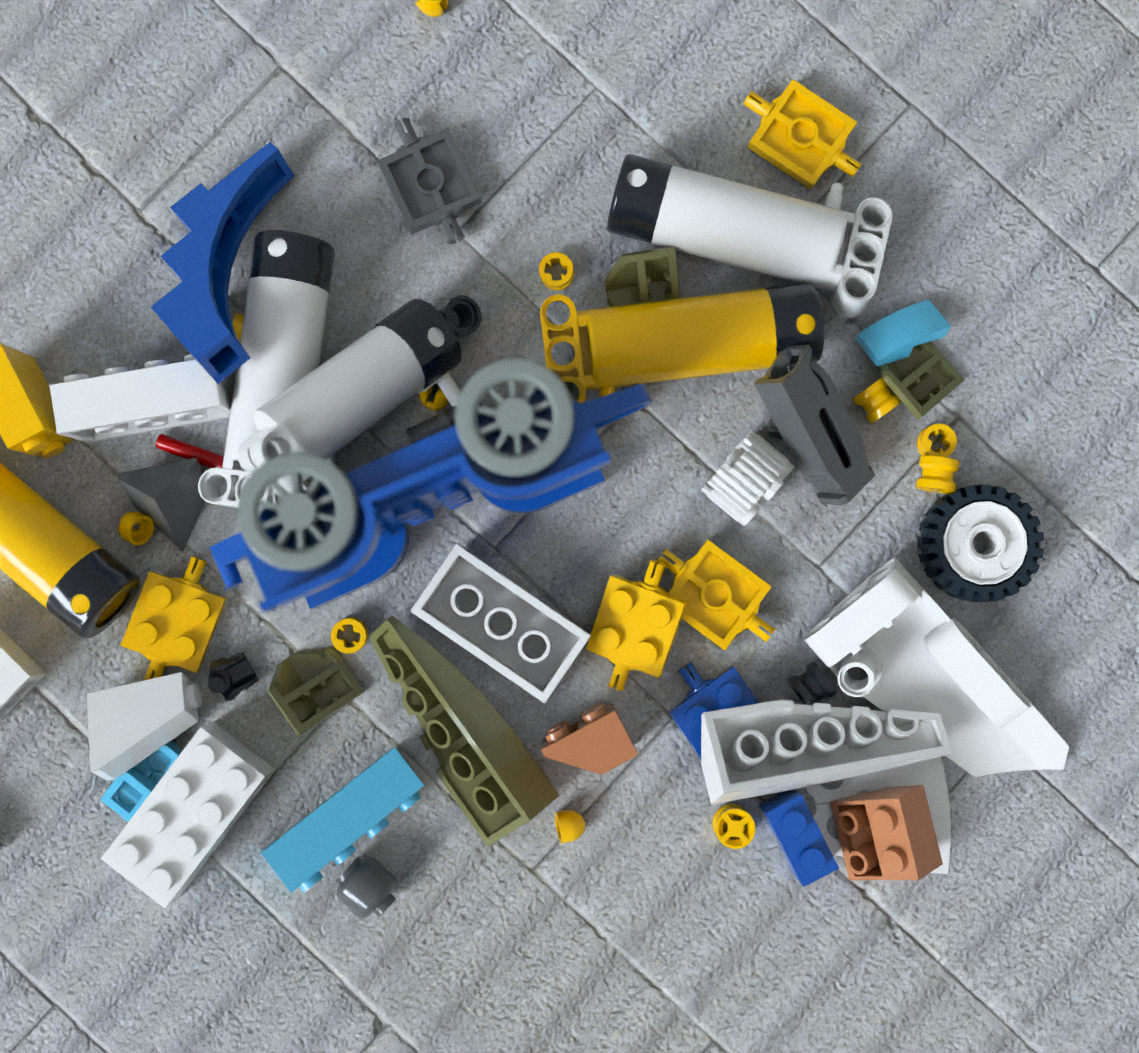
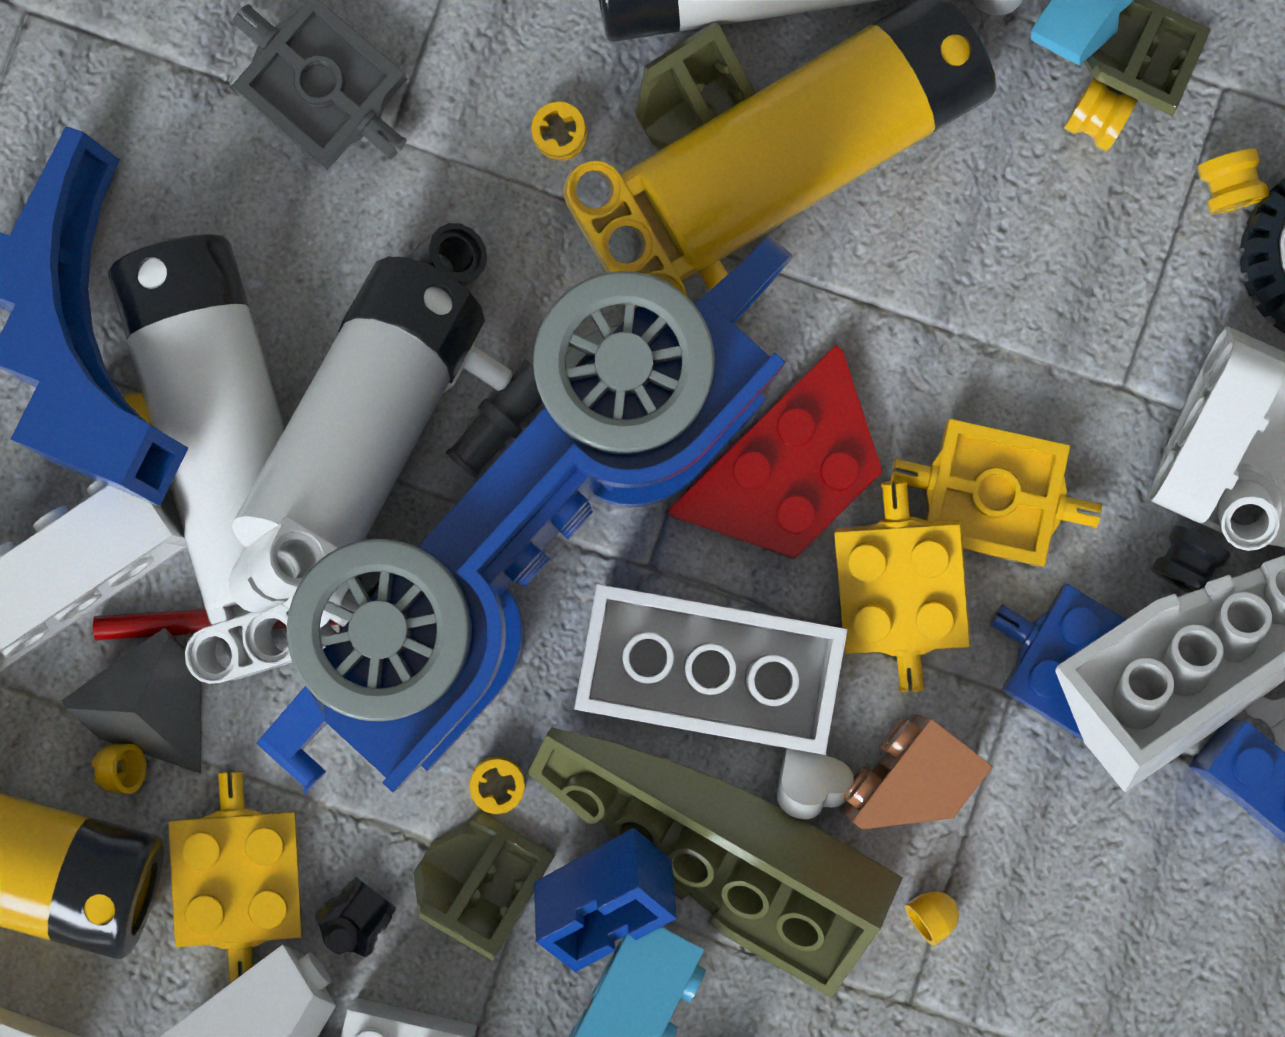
camera: 25 degrees left, 0 degrees up
yellow hinge [419,383,449,411] -> none
white brick [701,430,794,526] -> none
yellow wheel [712,803,756,849] -> none
dark grey piece [754,345,875,506] -> none
yellow bush [917,424,957,457] -> none
none -> blue brick [534,828,677,972]
none -> red wing [667,345,883,559]
none -> white tile [776,748,854,819]

